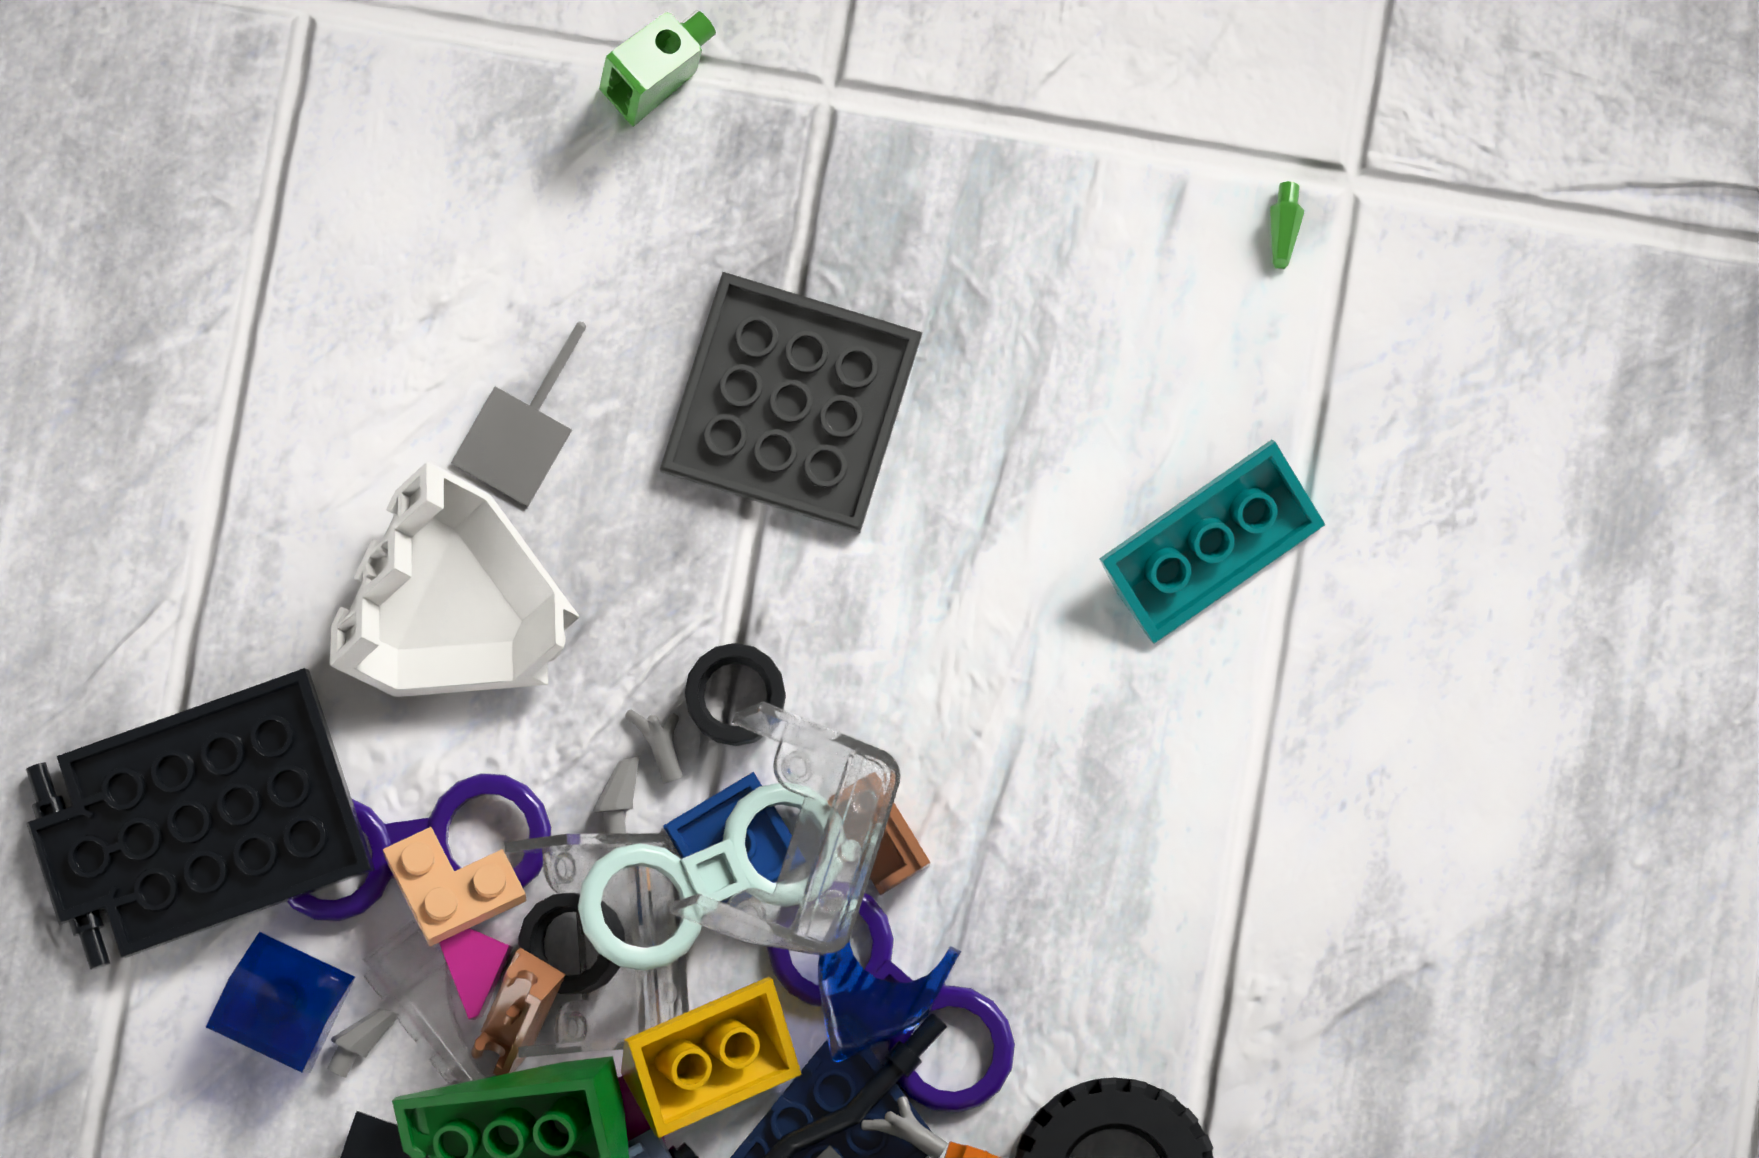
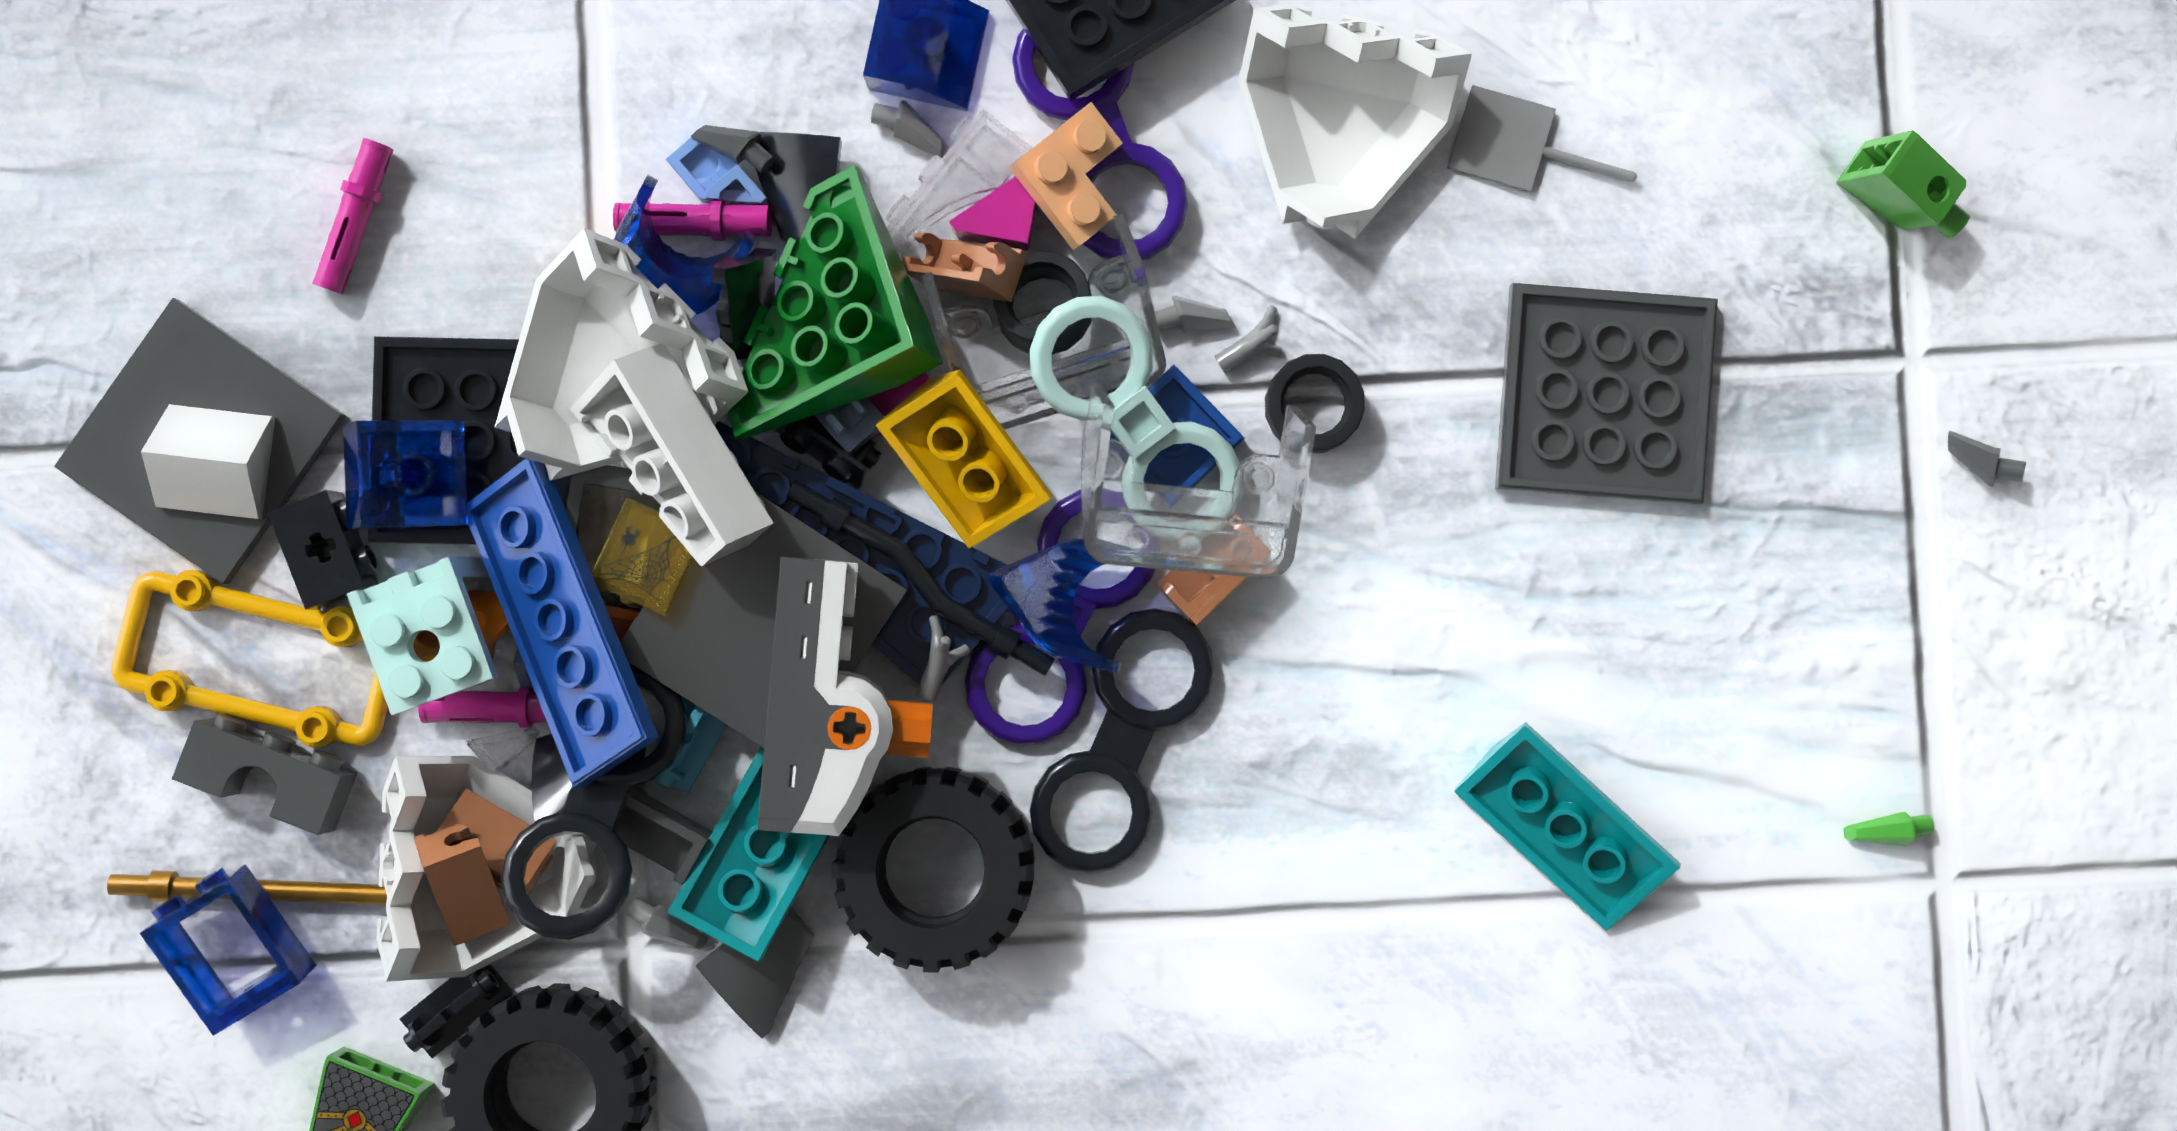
camera: 75 degrees right, 5 degrees up
none -> black bar [1029,608,1215,874]
none -> dark grey bar [1948,430,2026,487]

